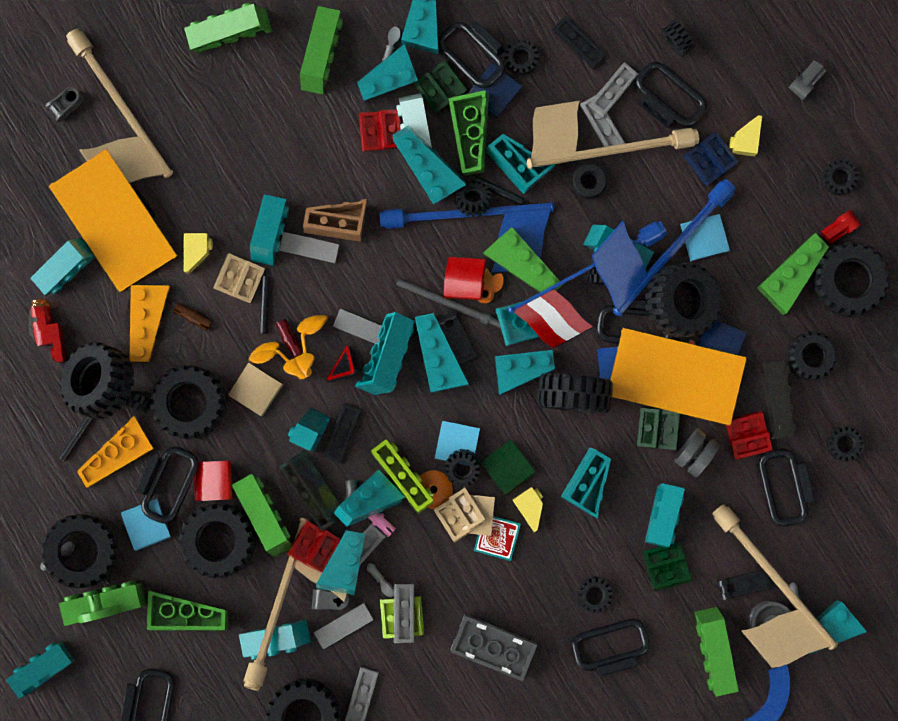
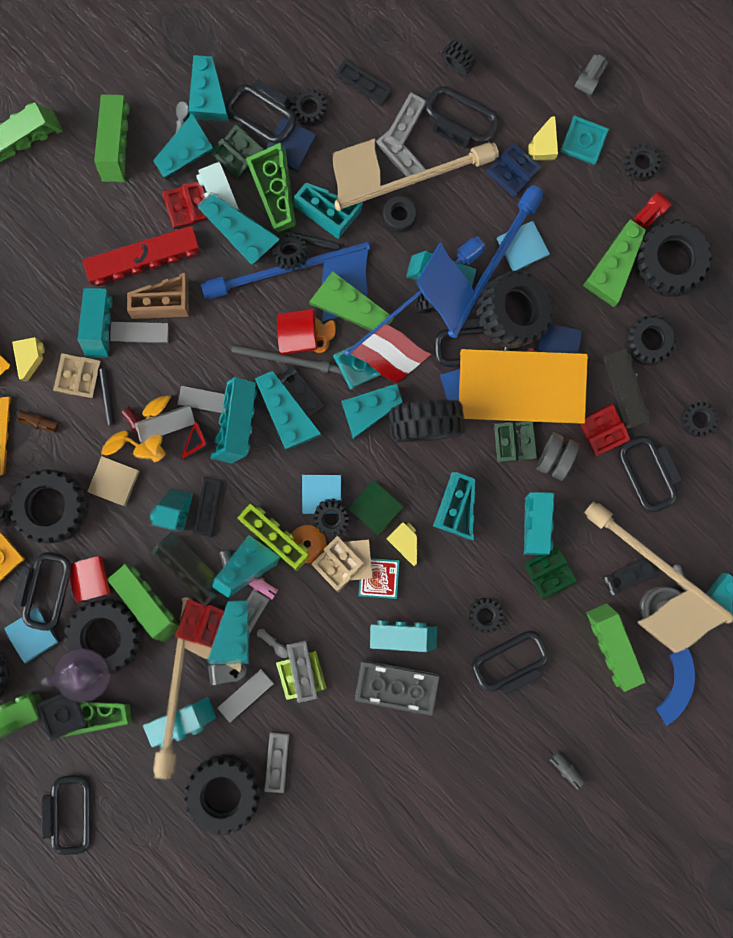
camera: 15 degrees left, 0 degrees up
none -> black tile [36,689,88,742]
none -> clear purple piece [43,648,110,702]
none -> red brick [82,226,201,286]
none -> light grey tile [135,405,195,442]
none -> wedge [370,620,437,652]
none -> teal tile [560,116,609,165]

